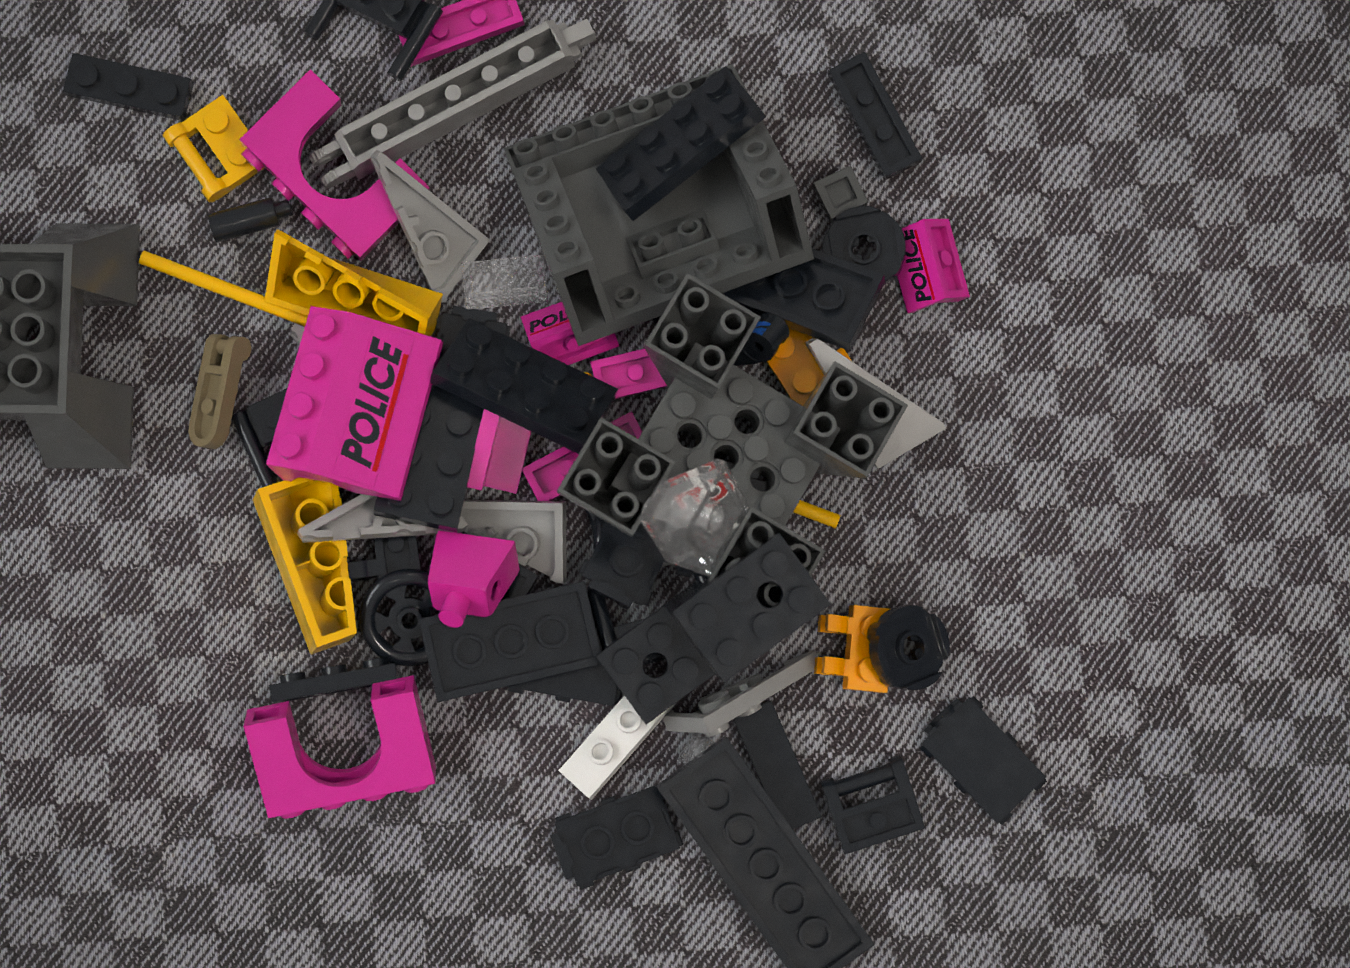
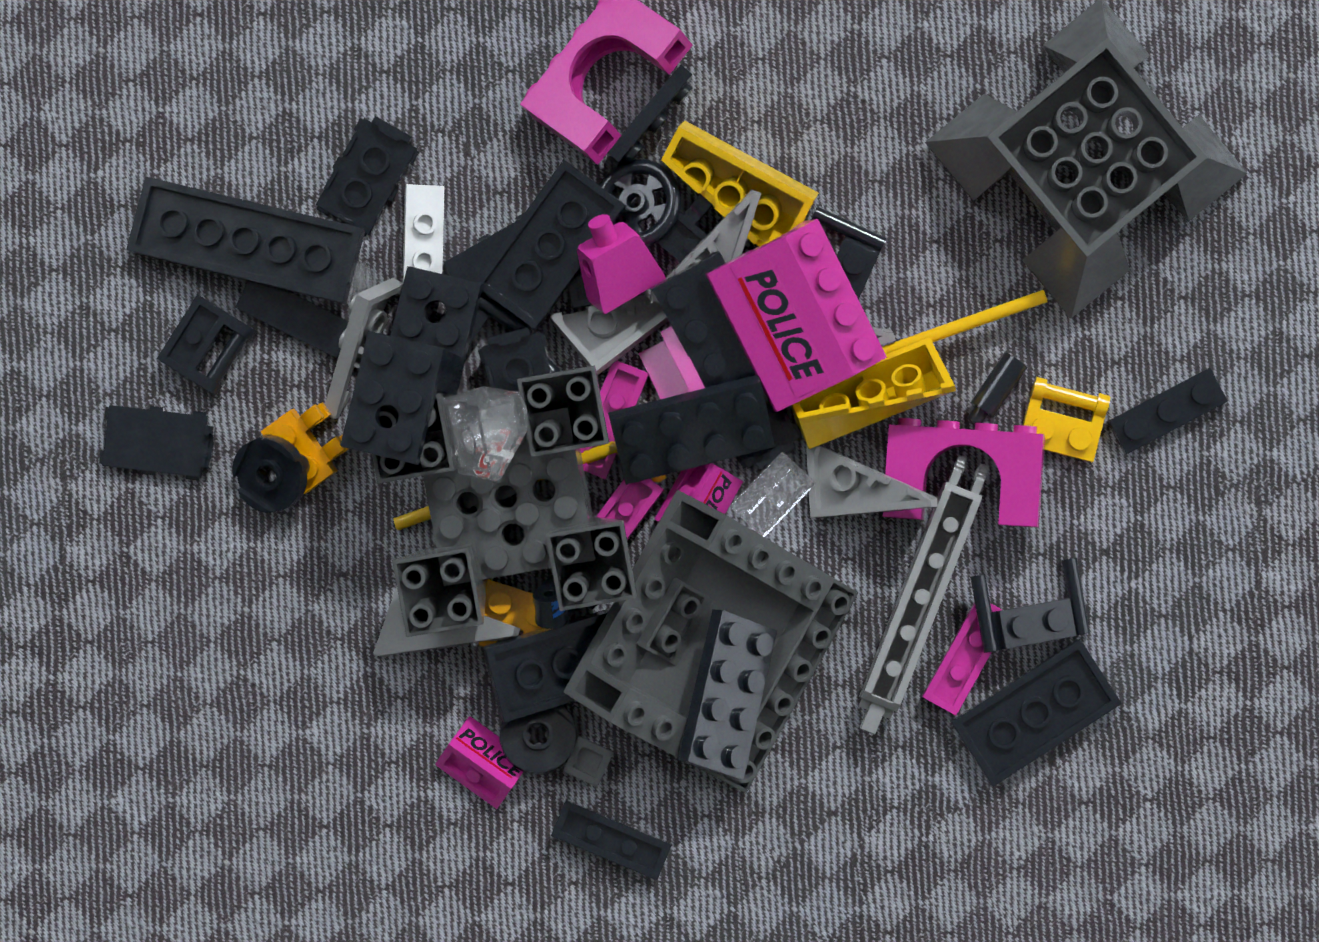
camera: 135 degrees right, 5 degrees up
dark tan plate [188,334,251,450] -> none

